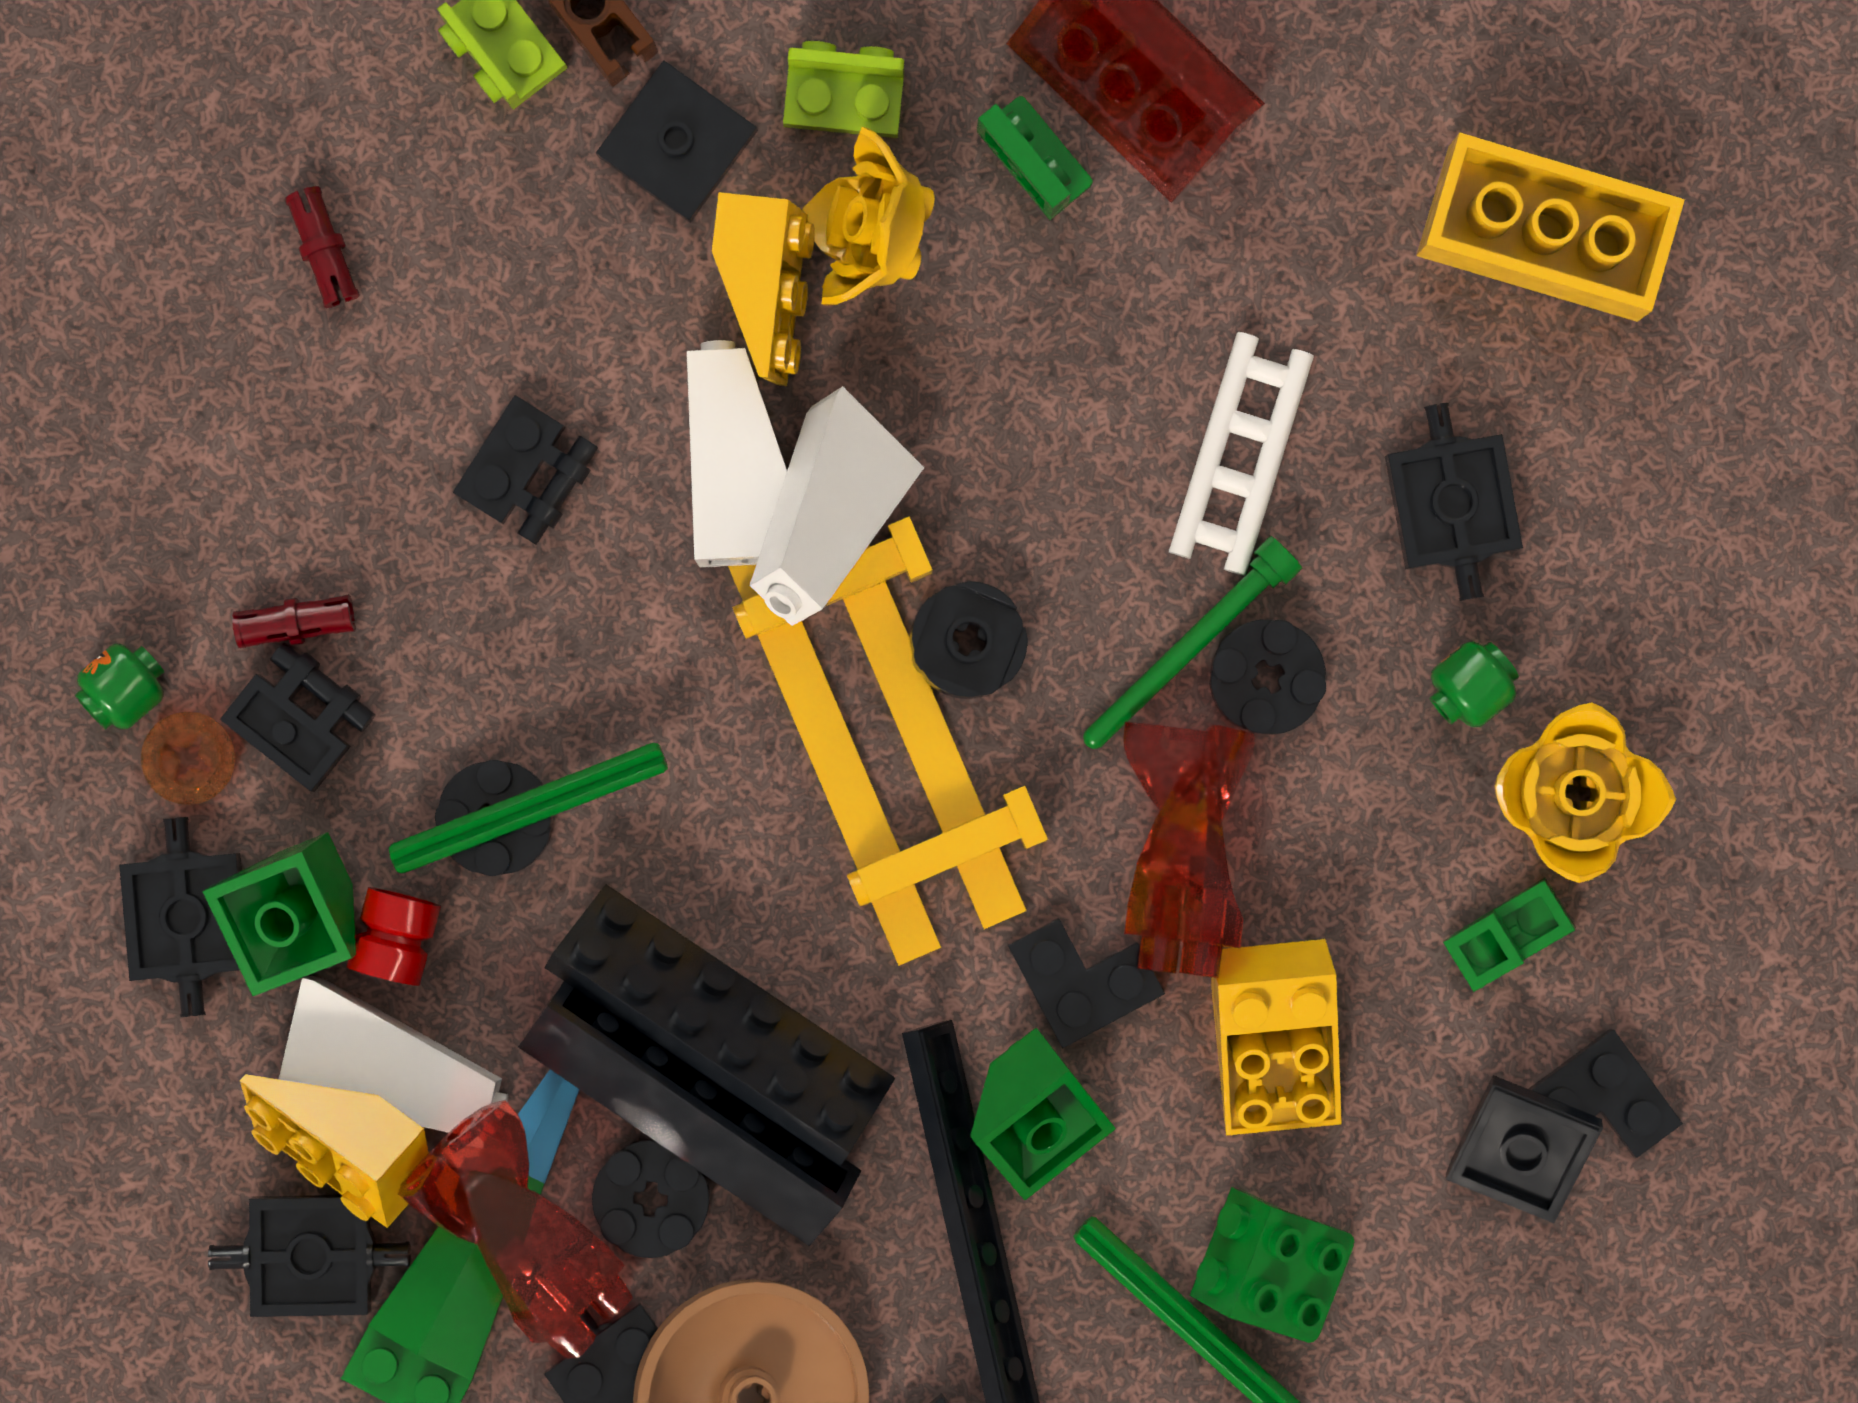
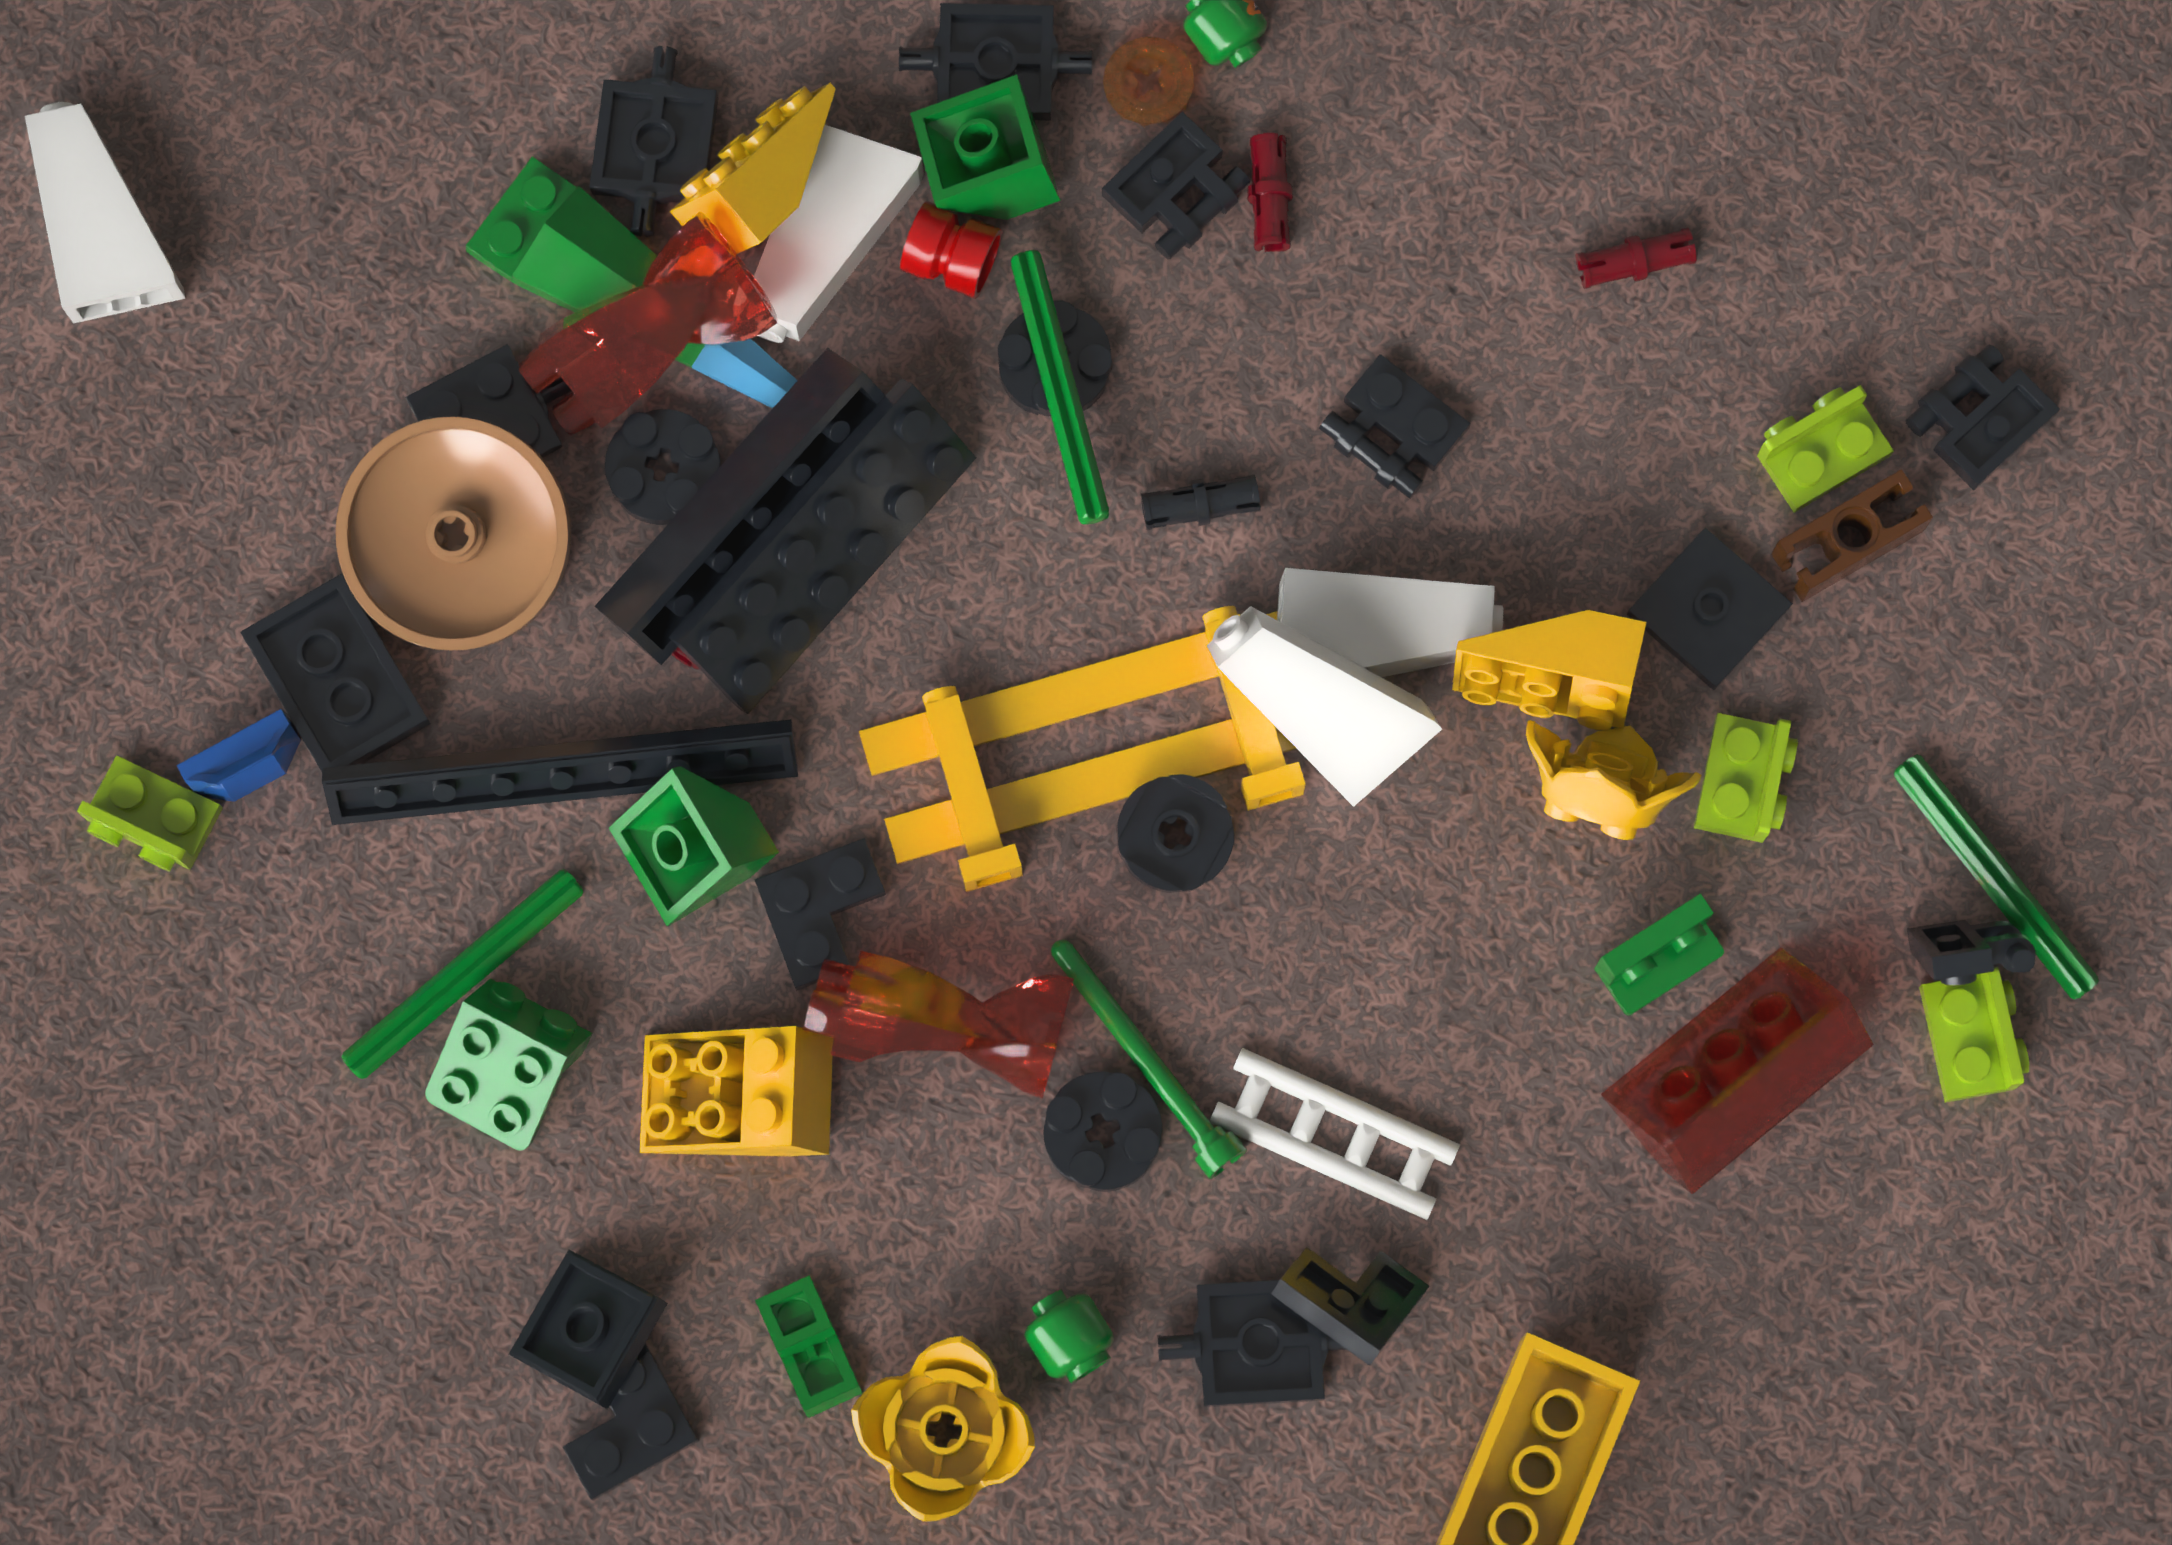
camera: 105 degrees right, 10 degrees down
none -> black pin [1140,474,1261,530]
none -> black plate [1271,1247,1429,1366]

